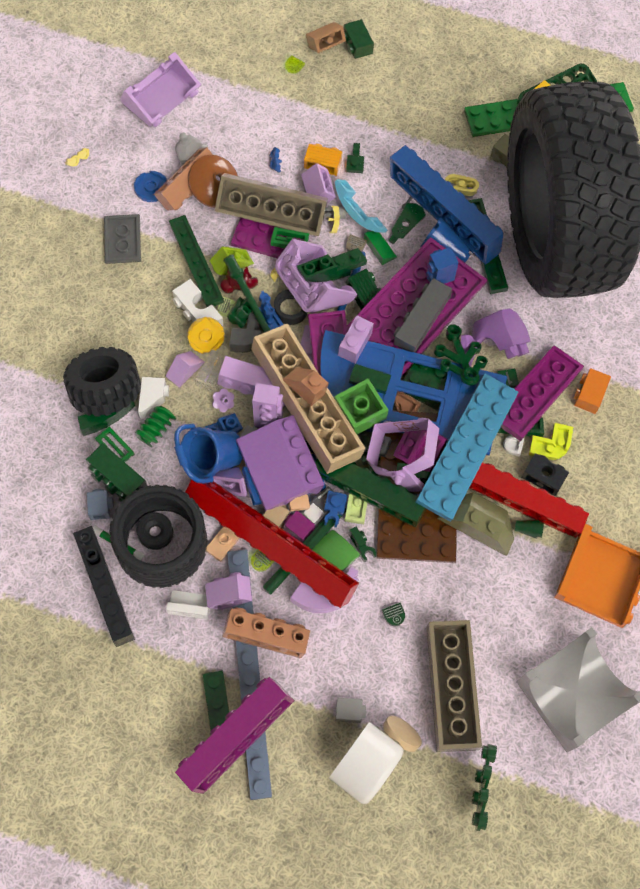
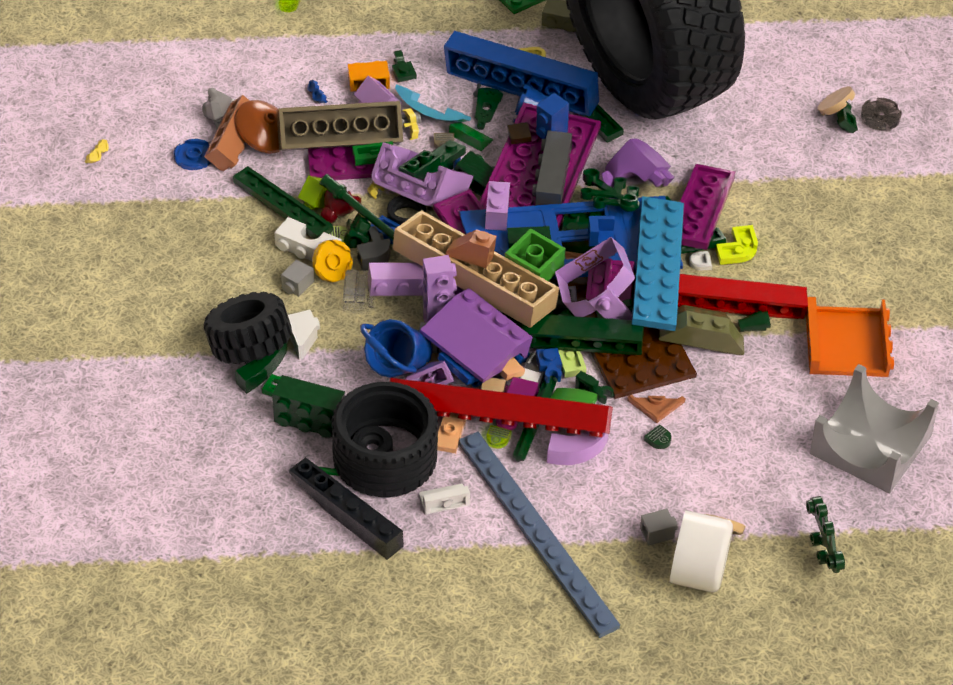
camera: 20 degrees left, 20 degrees down
sand blue brick [87,489,114,520] -> none
dark grey tile [104,214,142,264] -> none
lavender windscreen [120,52,201,127] -> none
green piece [135,406,176,447] -> none
lavender slope [166,351,205,388] -> none
magenta brick [175,677,295,794] -> none
dark green plate [202,670,229,730] -> none
lavender brick [206,572,252,610] -> none
lavender plant [212,388,234,412] -> none
nougat brick [222,607,310,658] -> none
blue piece [259,291,275,319] -> none
dark tan brick [426,620,482,752] -> none
black brick [521,453,569,496] -> none
orange brick [573,368,611,414] -> none
none -> light grey brick [281,260,314,297]
none -> dark brown tile [507,122,531,145]
none -> blue panel [588,216,615,246]
none -> nougat tile [627,395,686,423]

